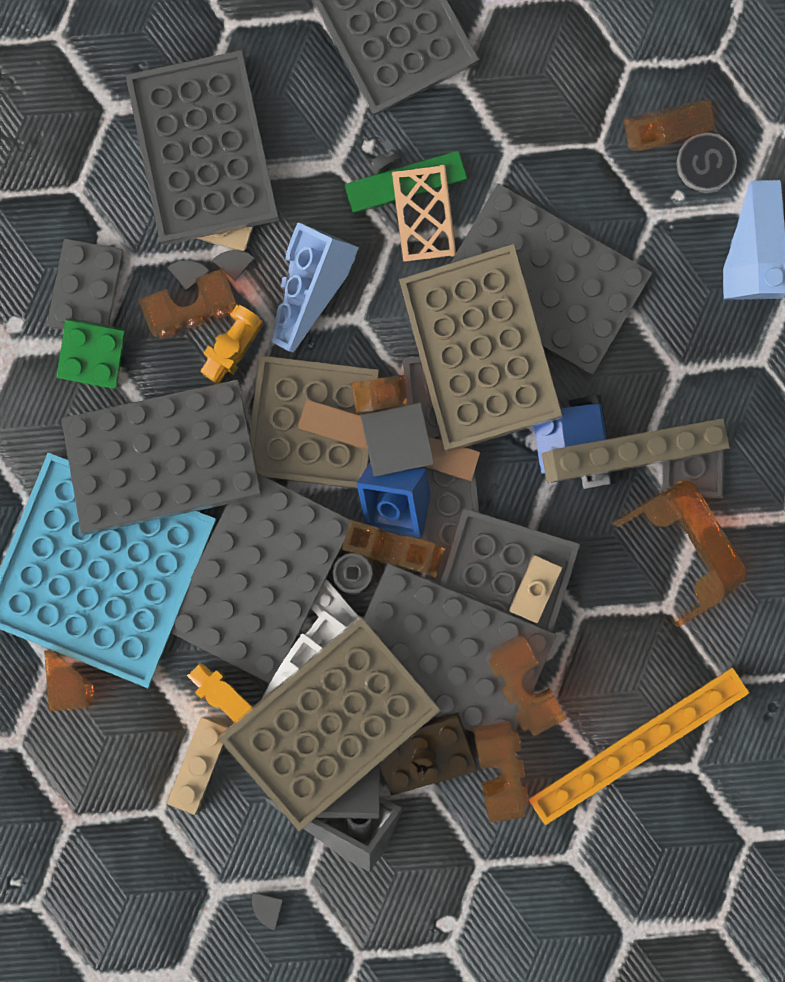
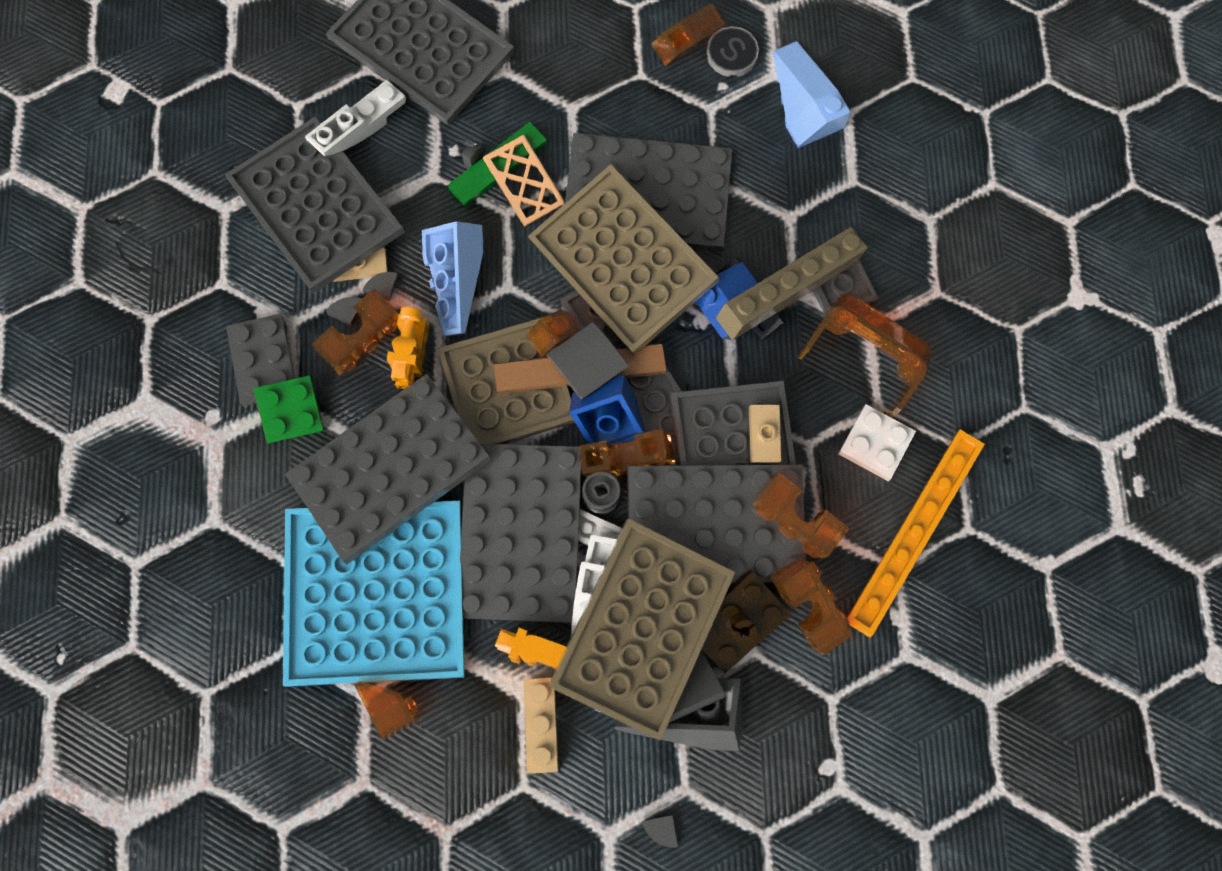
camera: 25 degrees left, 10 degrees down
none -> white slope [305,80,406,156]
none -> white plate [838,404,916,481]

